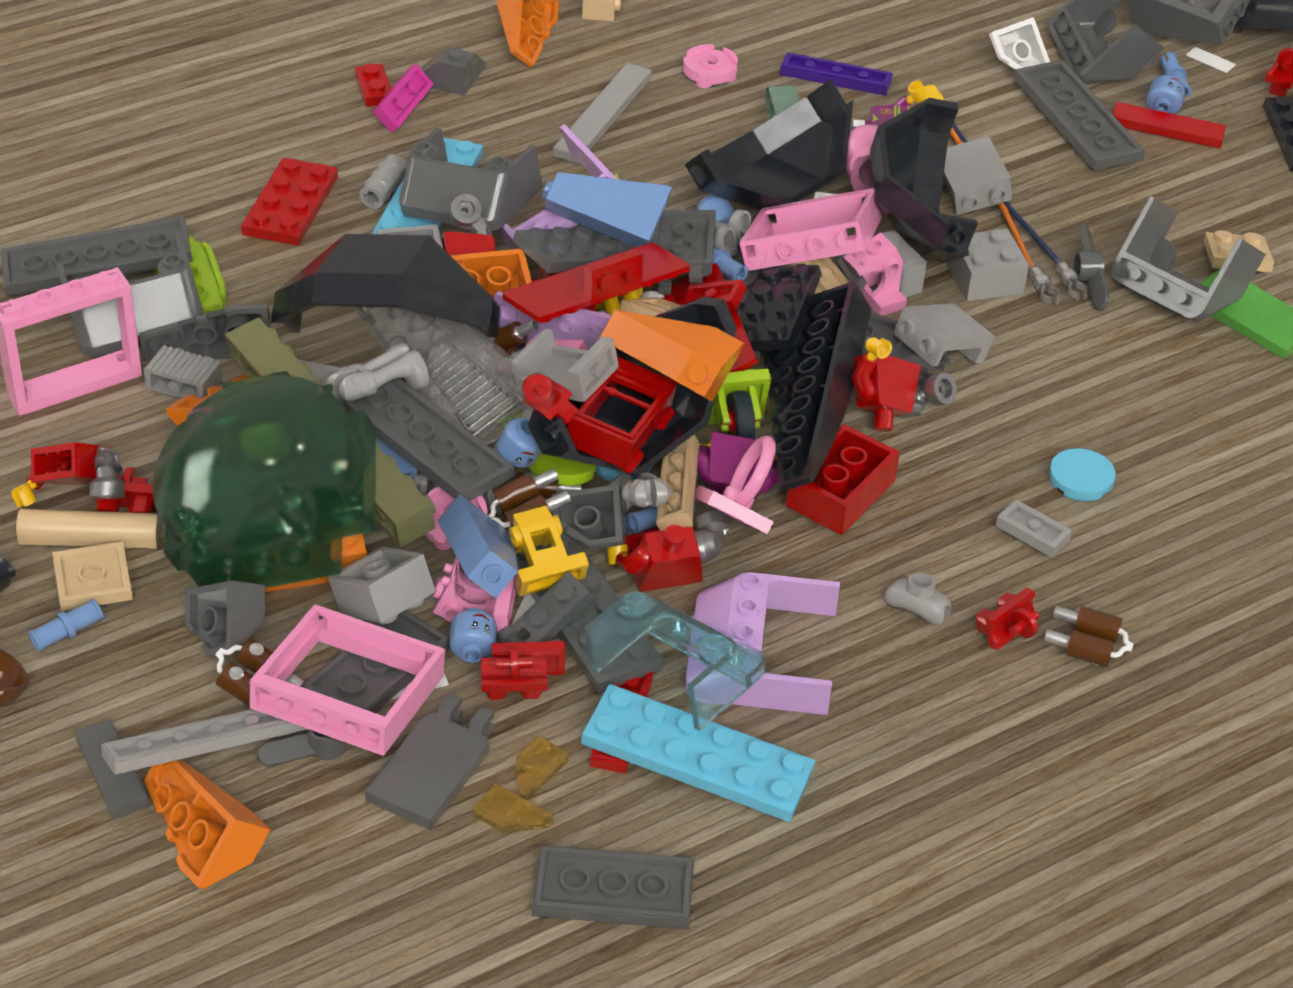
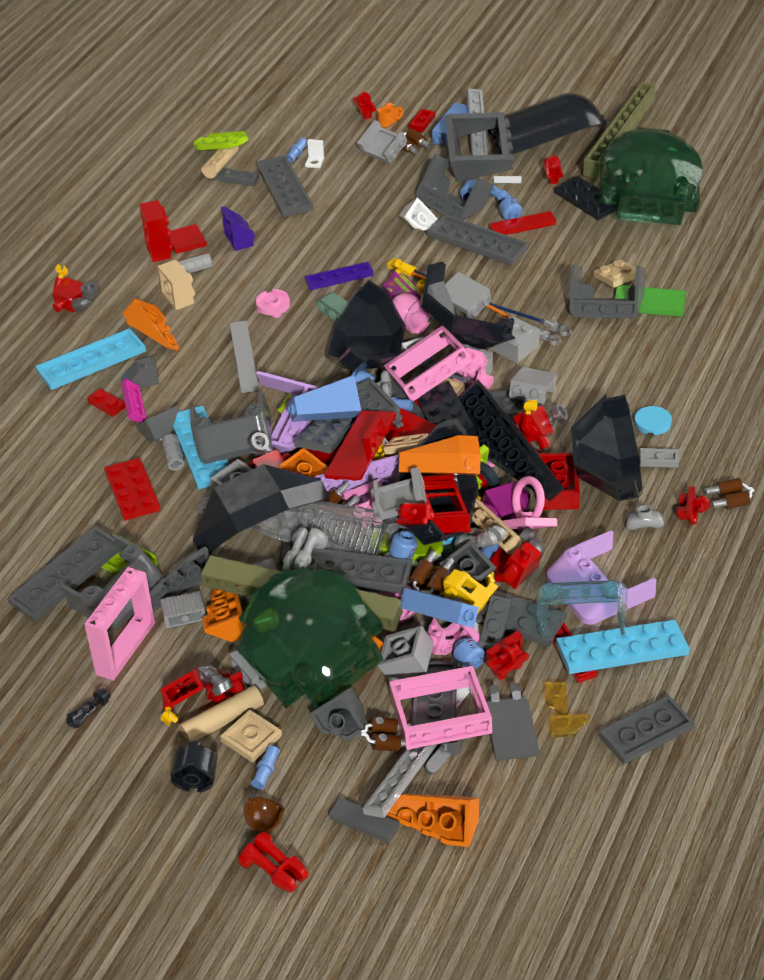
camera: 30 degrees left, 0 degrees up
red plate [679,279,747,311] -> none
dark grey piece [1074,223,1110,311] -> none
none -> medium azure plate [35,328,146,390]
none -> dark grey slope [136,406,179,444]
none -> black panel [571,394,643,501]

